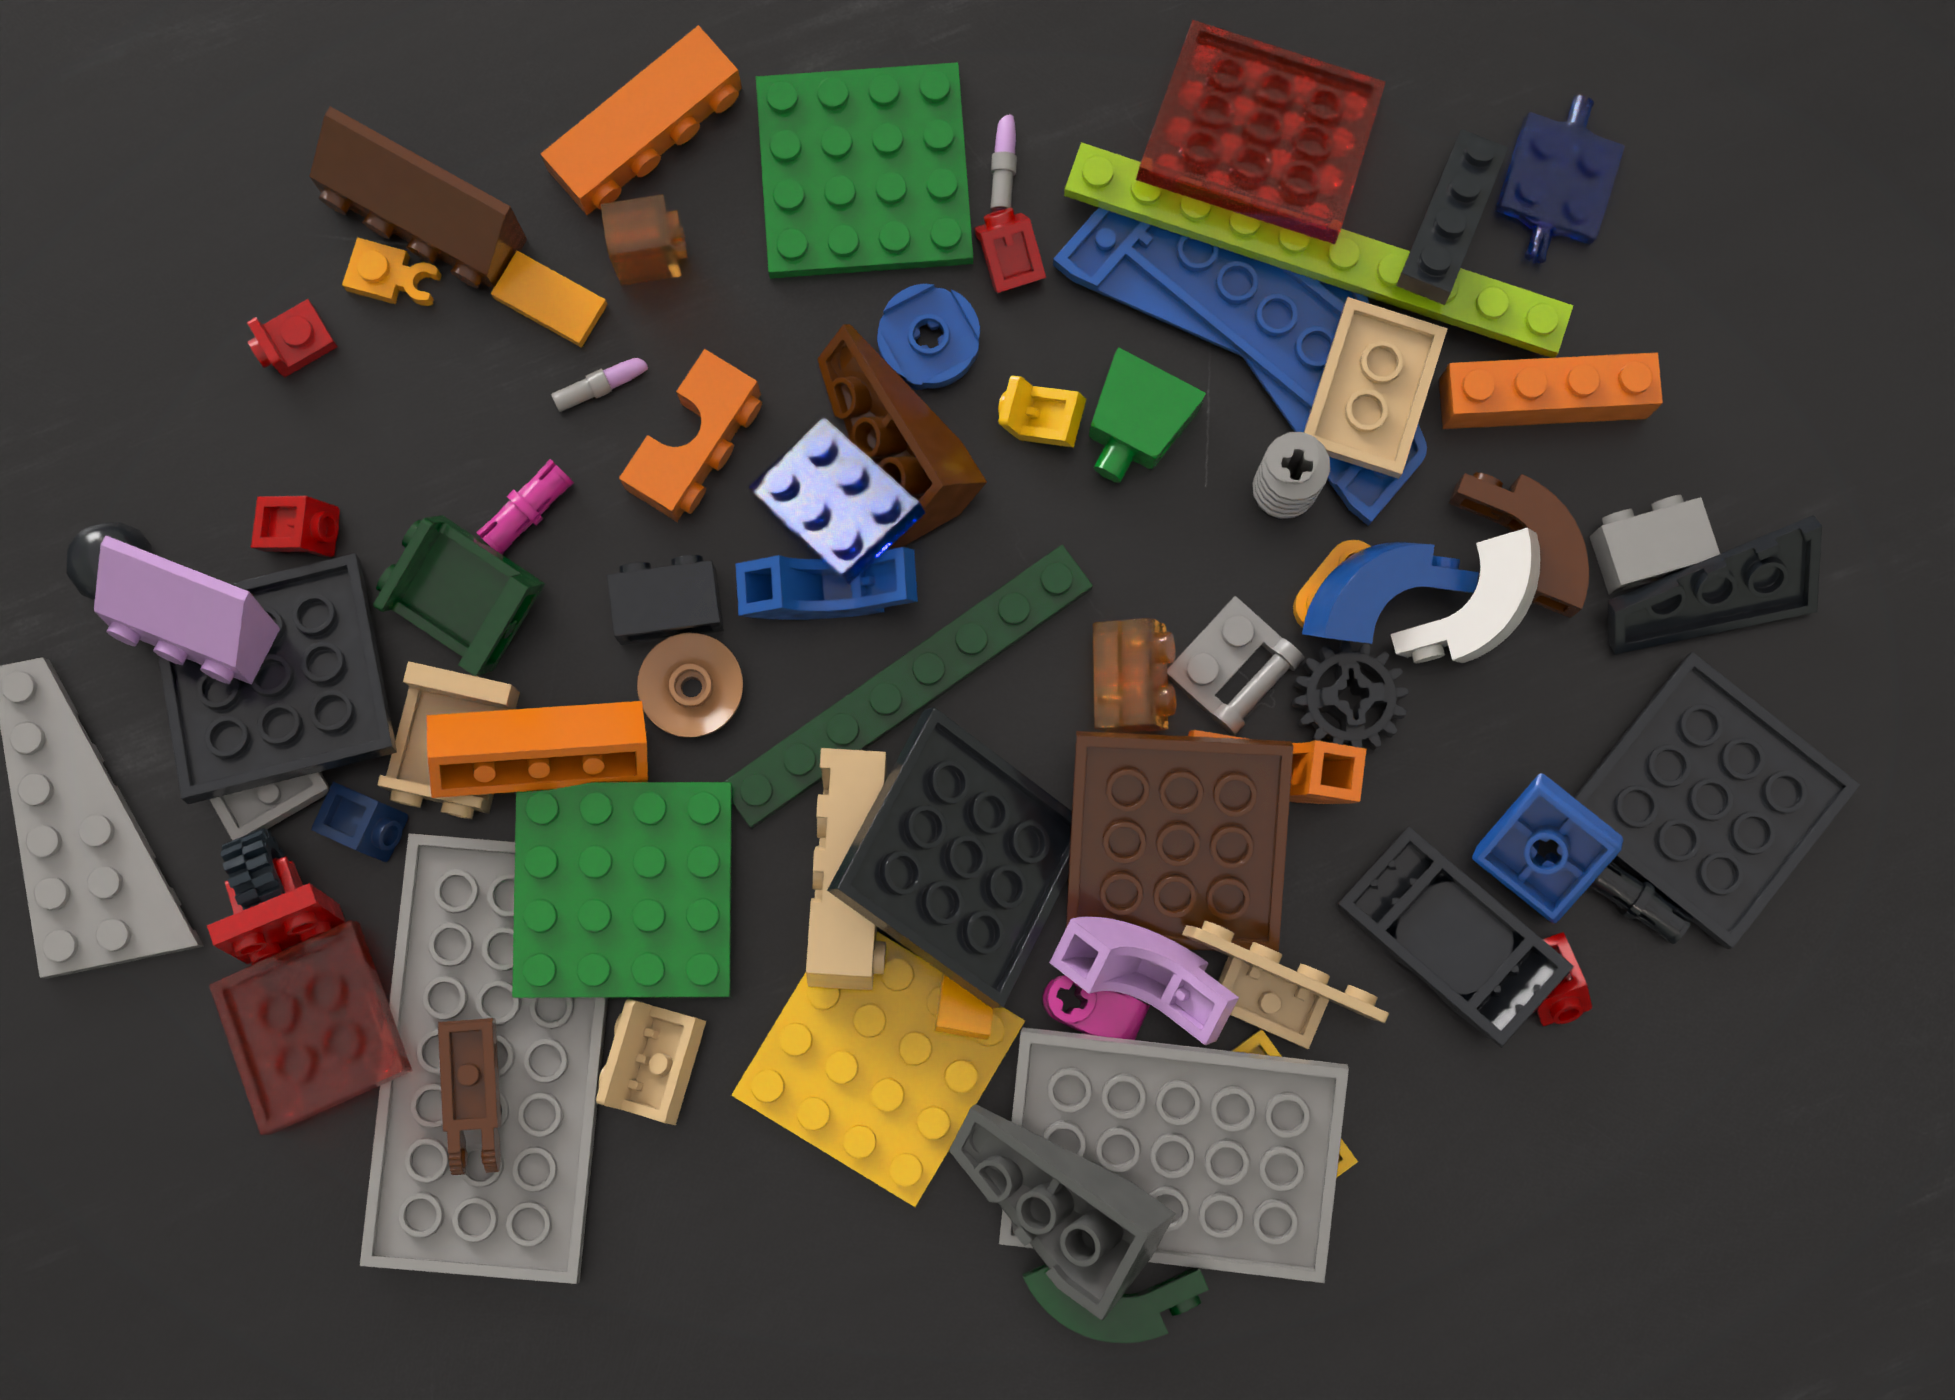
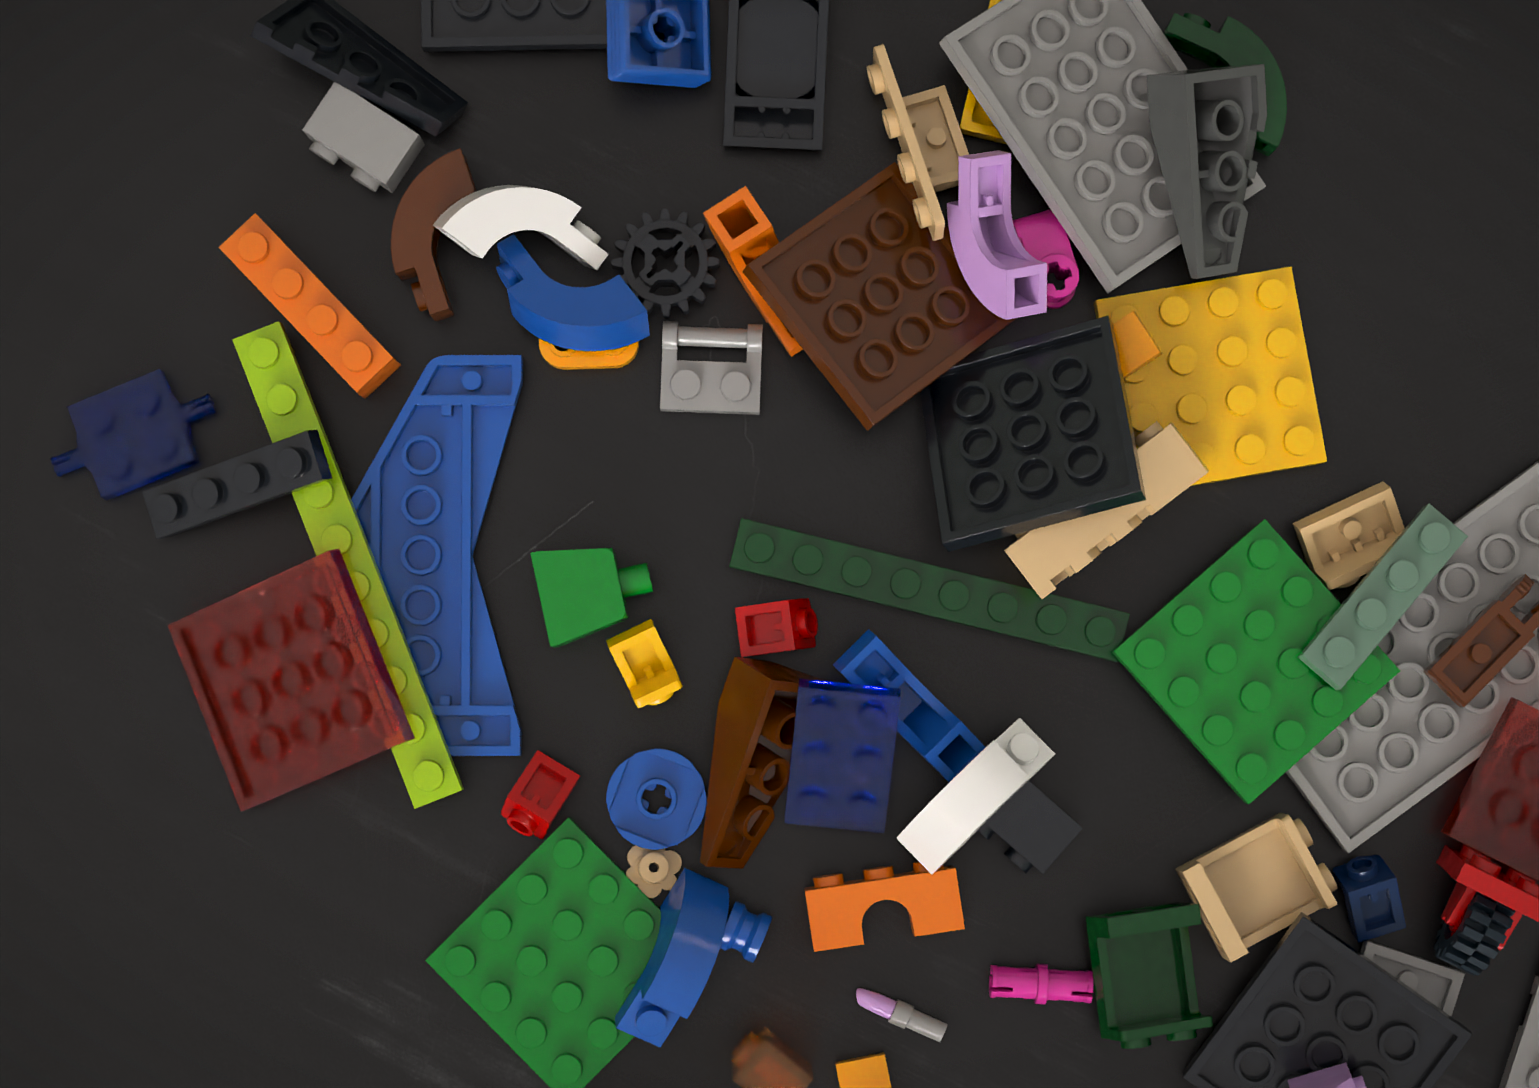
camera: 130 degrees left, 5 degrees up
orange brick [426,701,648,798] -> none
medium nougat dish [637,633,743,738] -> none
light grey piece [990,114,1017,212] -> none
clear orange brick [1093,618,1176,733] -> none
light grey piece [1252,432,1330,519] -> none
tan plate [1304,297,1448,479] -> none
none -> blue arch [615,868,729,1047]
none -> tan plant [626,845,682,899]
none -> blue wheel [720,901,773,963]
none -> red bracket [735,598,818,657]
none -> white arch [897,718,1055,875]
none -> sand green plate [1298,503,1468,690]

